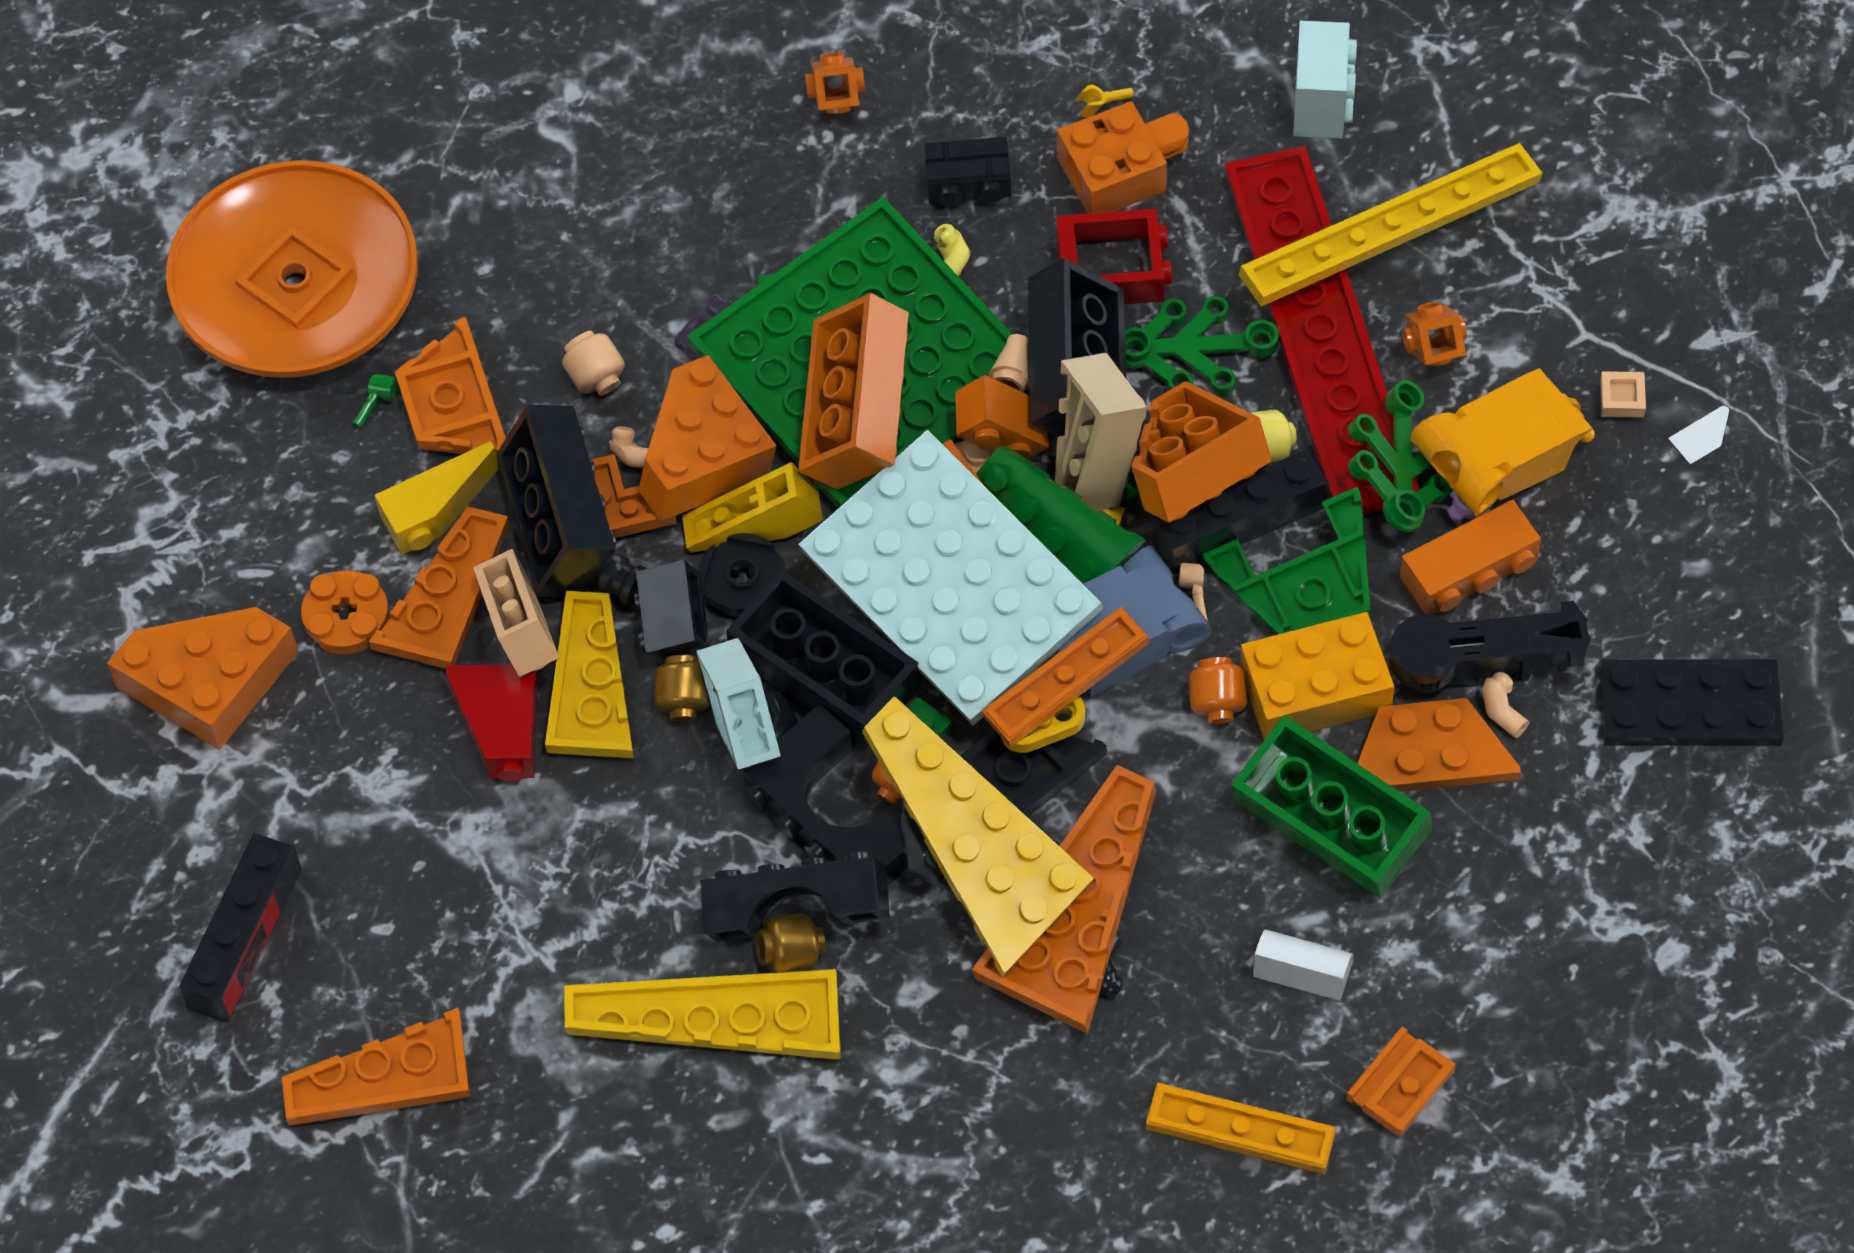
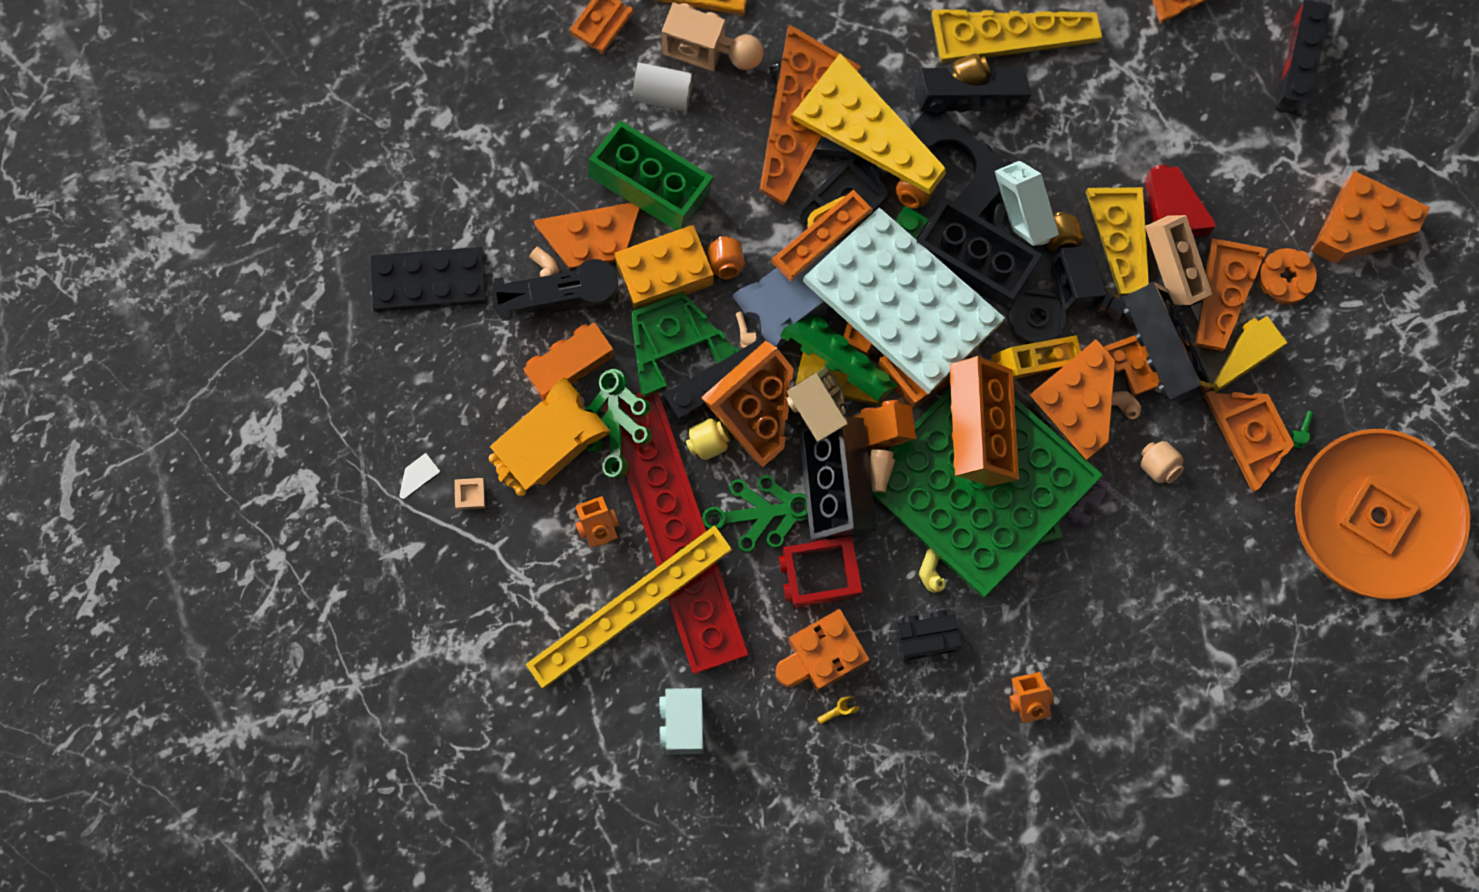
camera: 170 degrees right, 15 degrees up
none -> light nougat brick [662,3,764,71]

